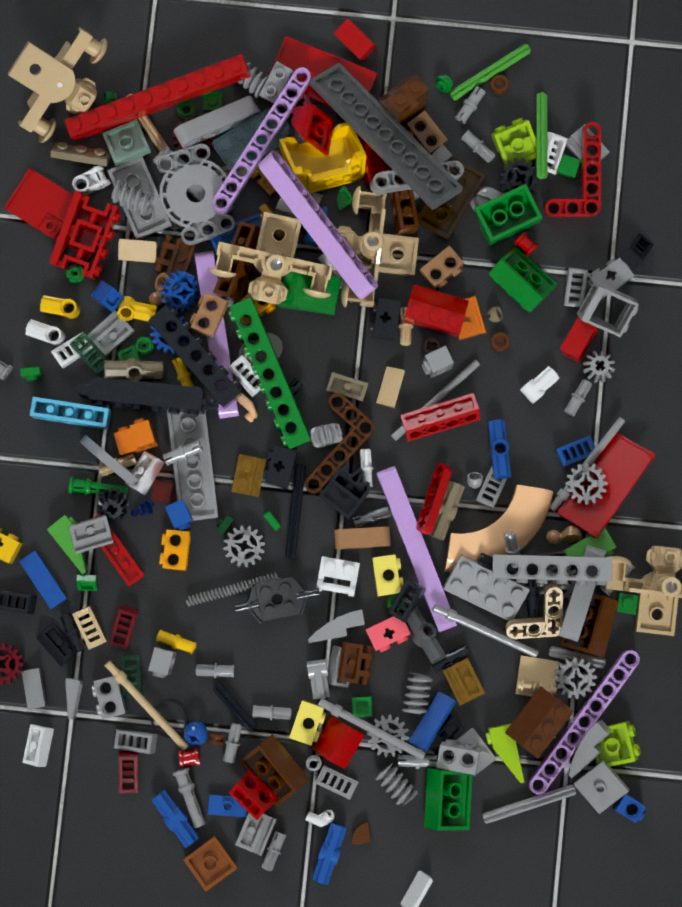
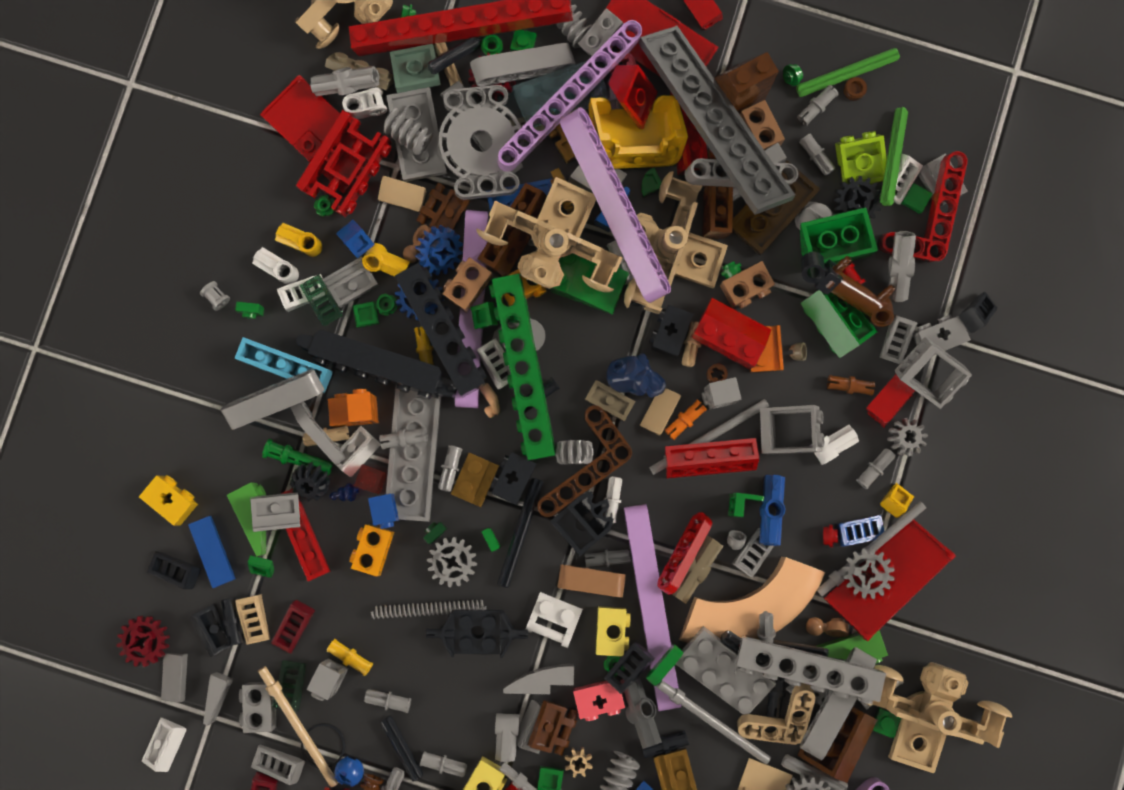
camera: 10 degrees right, 0 degrees up
dark tan piece [104,358,163,381] -> none
reddish brown tile [490,332,510,352] -> none
none -> light grey beam [220,369,325,430]
none -> light grey piece [310,66,380,96]
none -> black axle [427,37,482,74]
none -> light grey axle [438,446,463,492]
none -> green plate [471,302,498,329]
none -> tan gear [565,747,593,778]
none -> dark blue head [606,353,666,398]
none -> green beam [646,644,684,686]
none -> orange pin [664,399,707,440]
none -> green plate [720,261,742,279]
none -> green panel [728,493,764,517]
none -> light grey window [760,405,825,455]
none -> reddish brown piece [801,252,895,327]
none -> red plate [823,525,838,548]
none -> dark orange pin [827,375,875,396]
none -> yellow slope [880,483,914,518]
none -> light grey piece [888,231,916,302]

